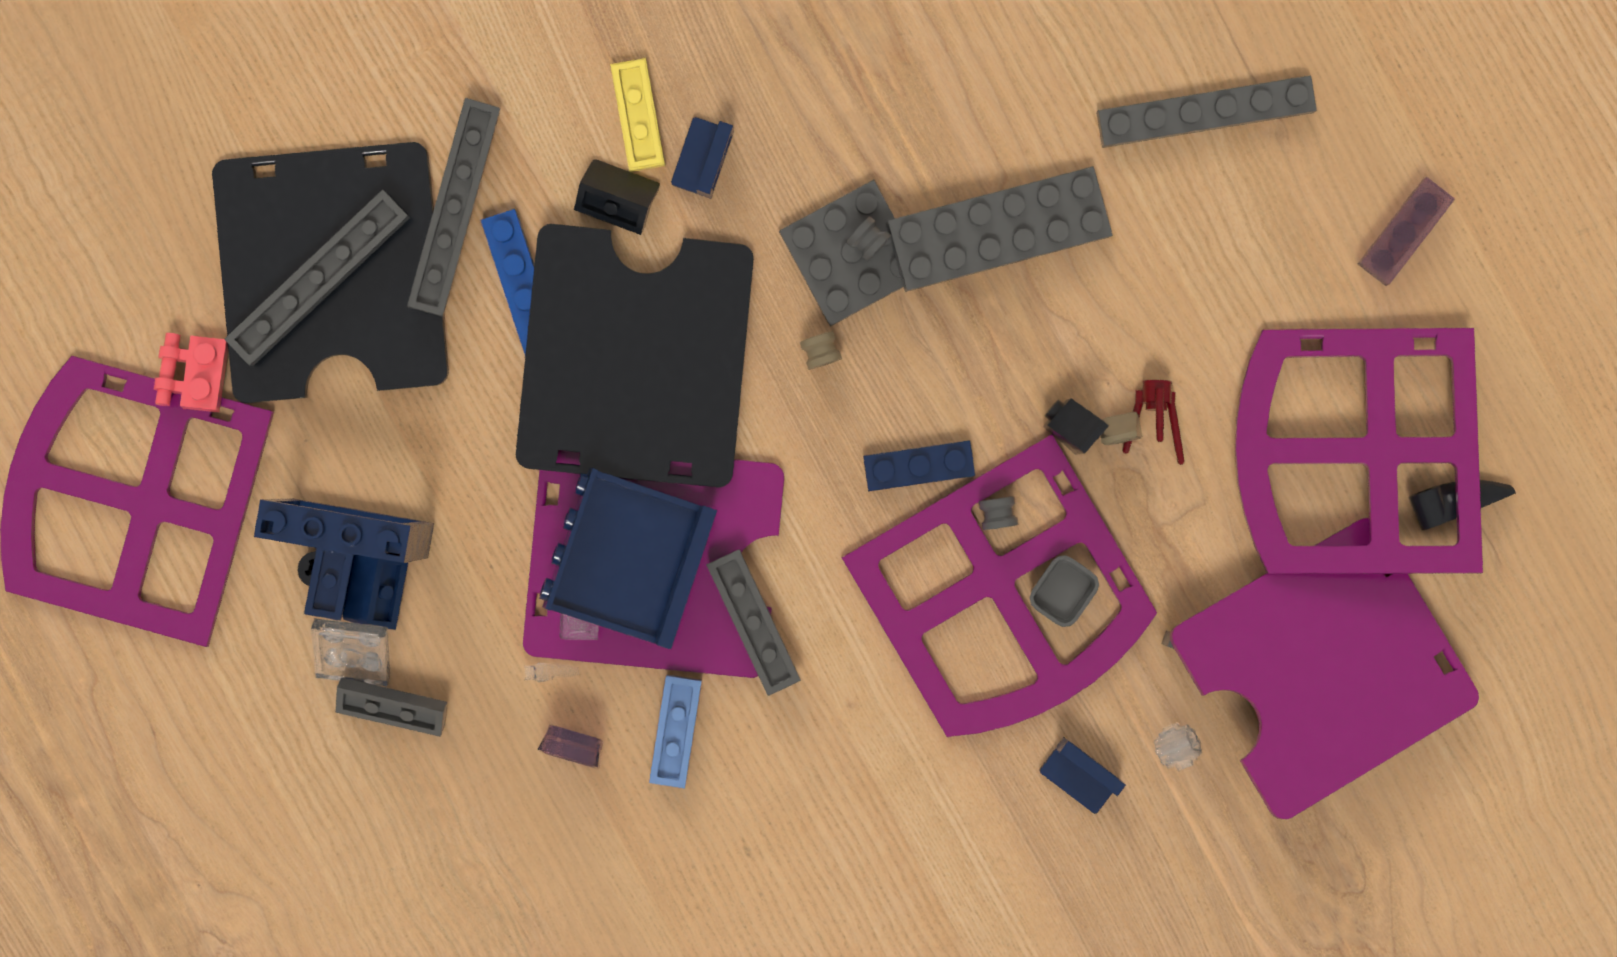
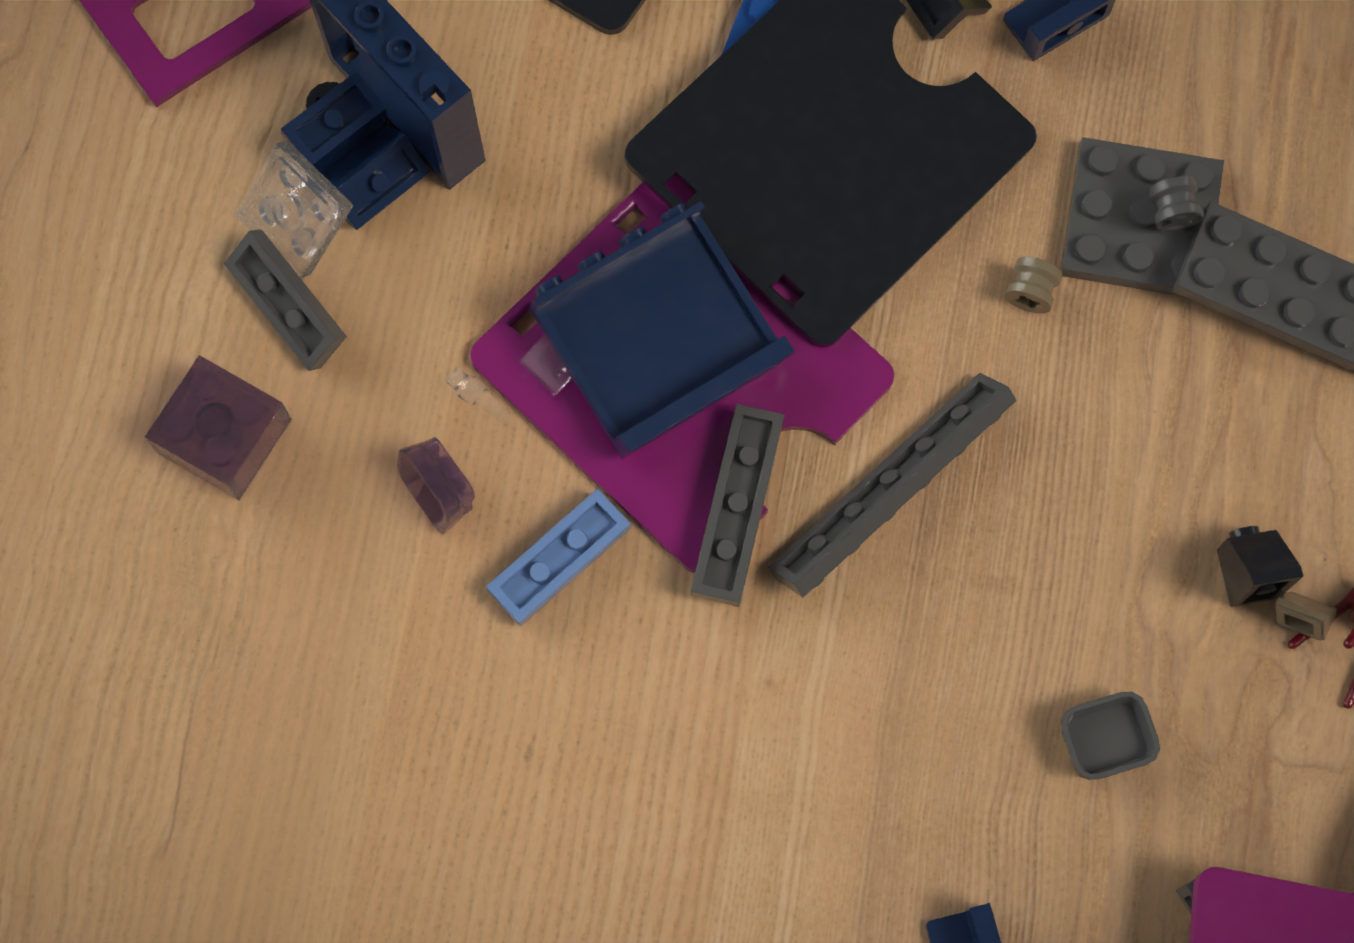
camera: 40 degrees right, 15 degrees down
magenta window [842,434,1157,737] -> none
dark blue plate [863,440,975,492] -> none
dark grey wheel [979,496,1019,530] -> none
none -> brick [145,355,292,500]
none -> dark grey plate [768,373,1017,598]

